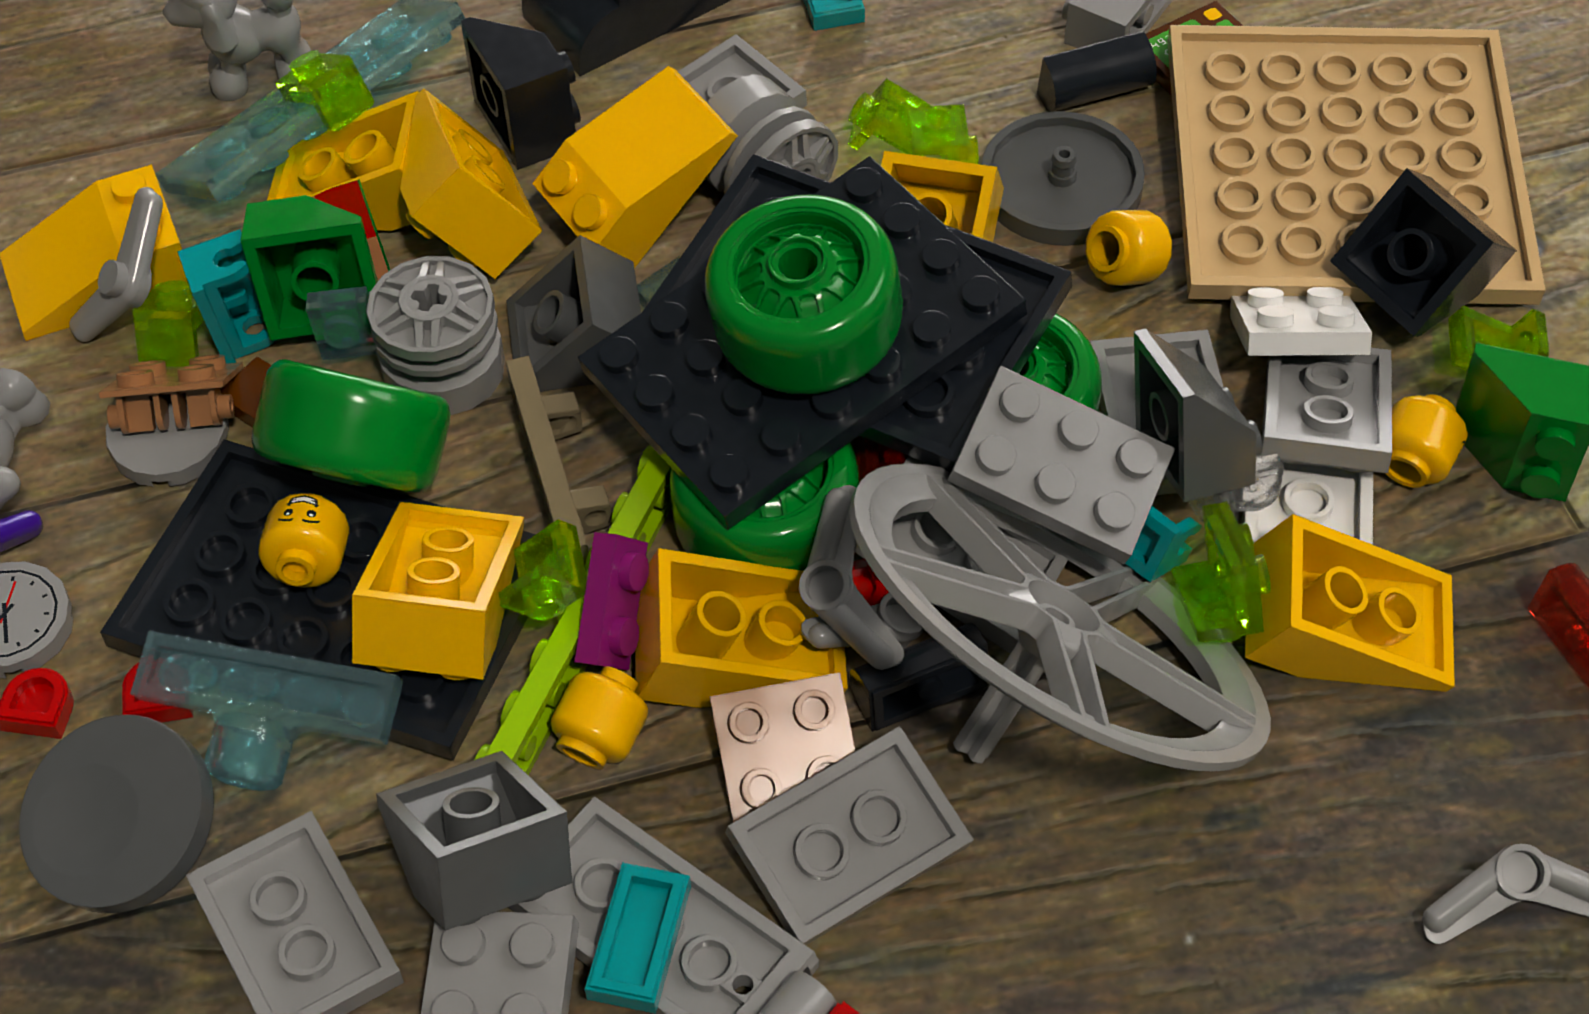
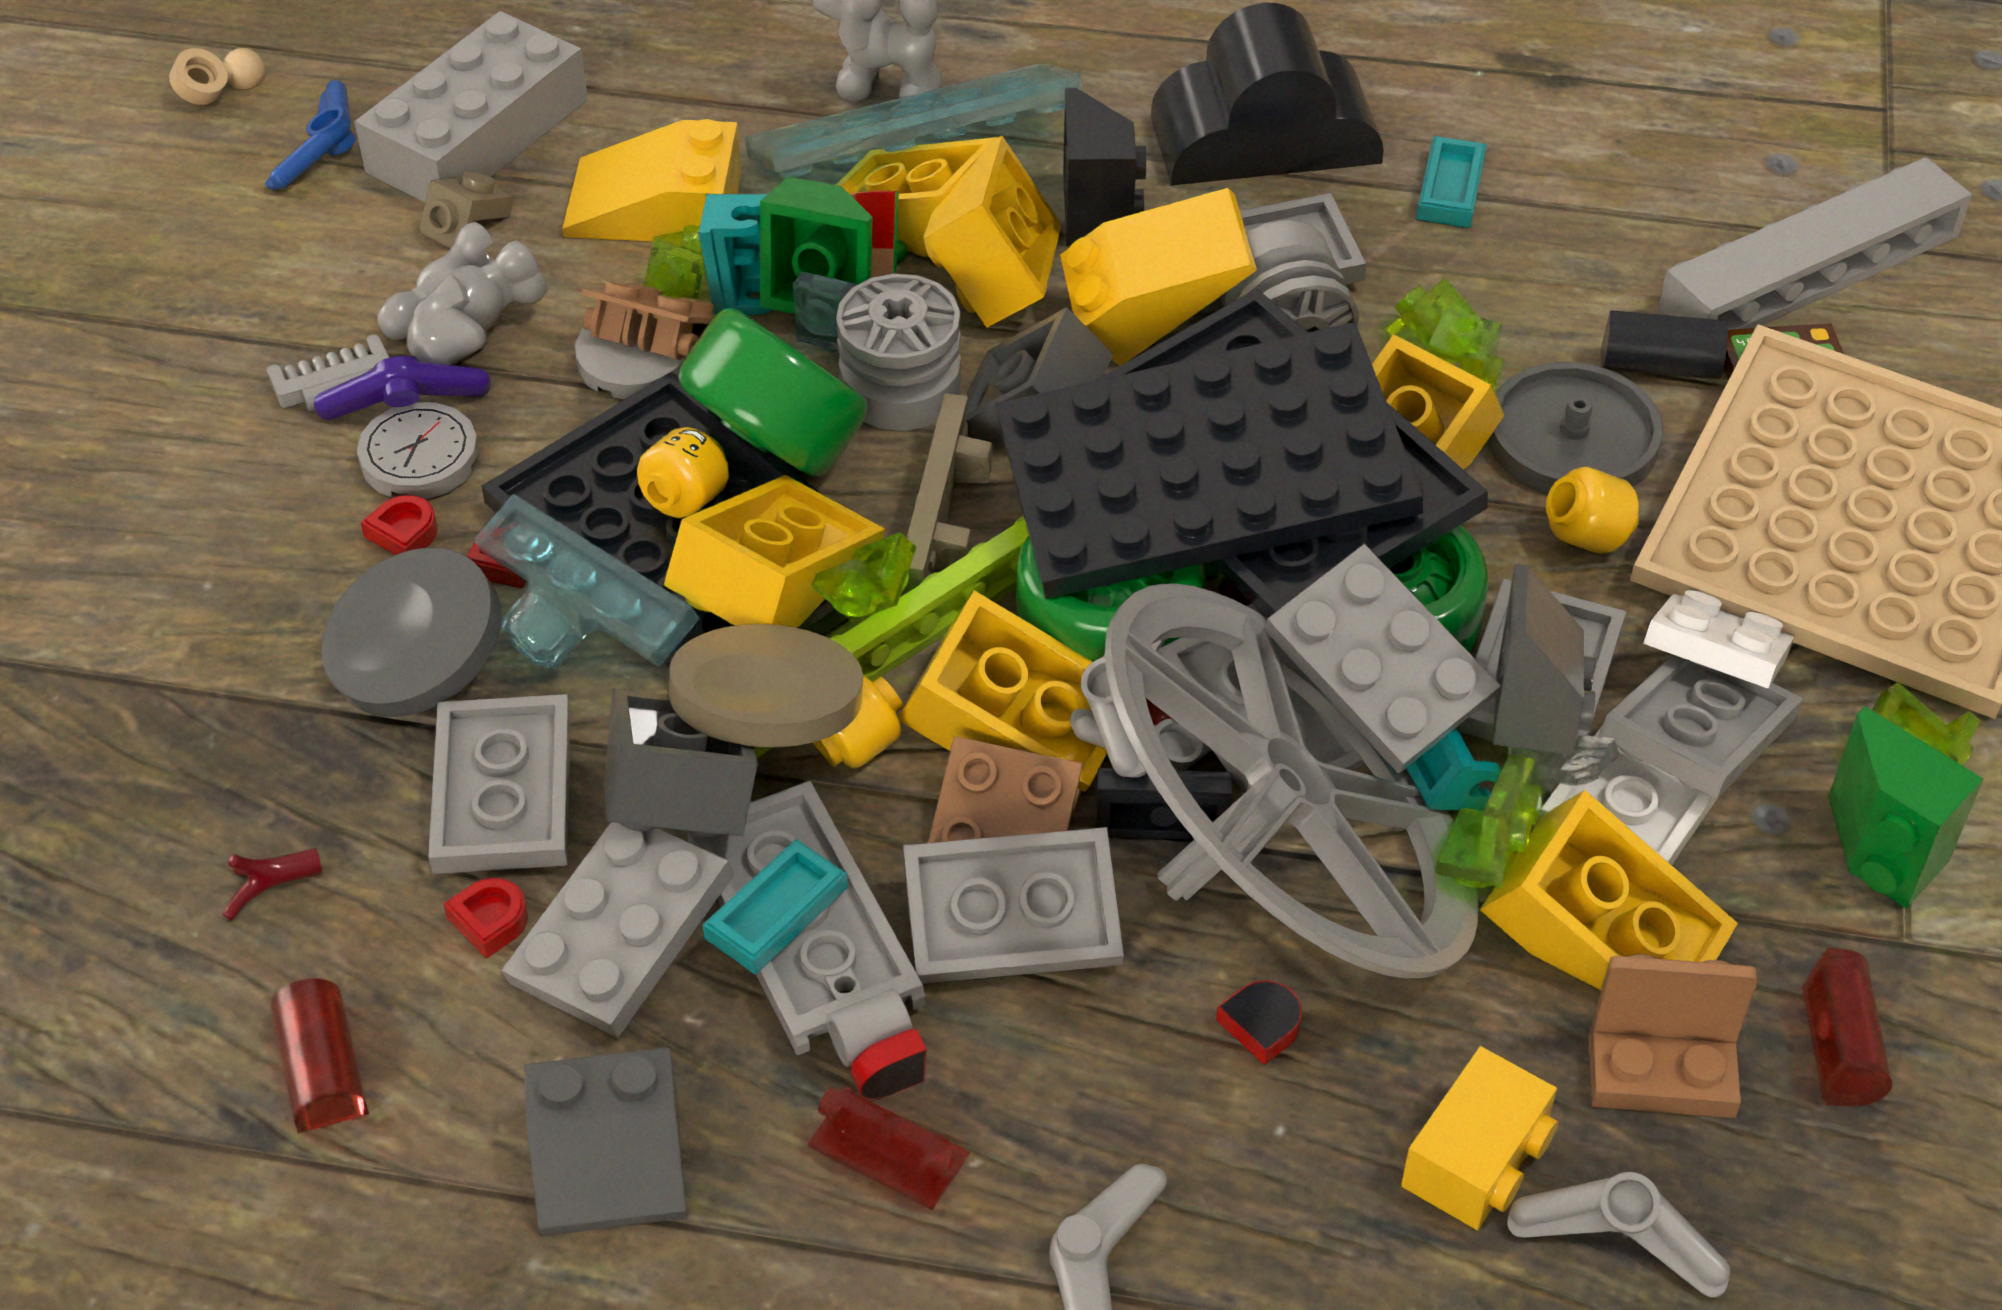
camera: 25 degrees right, 5 degrees down
light grey piece [69,187,163,342] -> none
clear neon green bracket [275,50,374,131] -> none
magenta plate [575,532,649,670] -> none
green wheel [705,194,903,395] -> none
black slope [1330,168,1517,337] -> none
yellow head [1385,394,1468,488] -> none
none -> dark tan piece [669,624,863,747]
none -> black tile [1216,981,1302,1065]
none -> yellow brick [1401,1046,1559,1231]
none -> medium nougat bracket [1588,954,1757,1119]

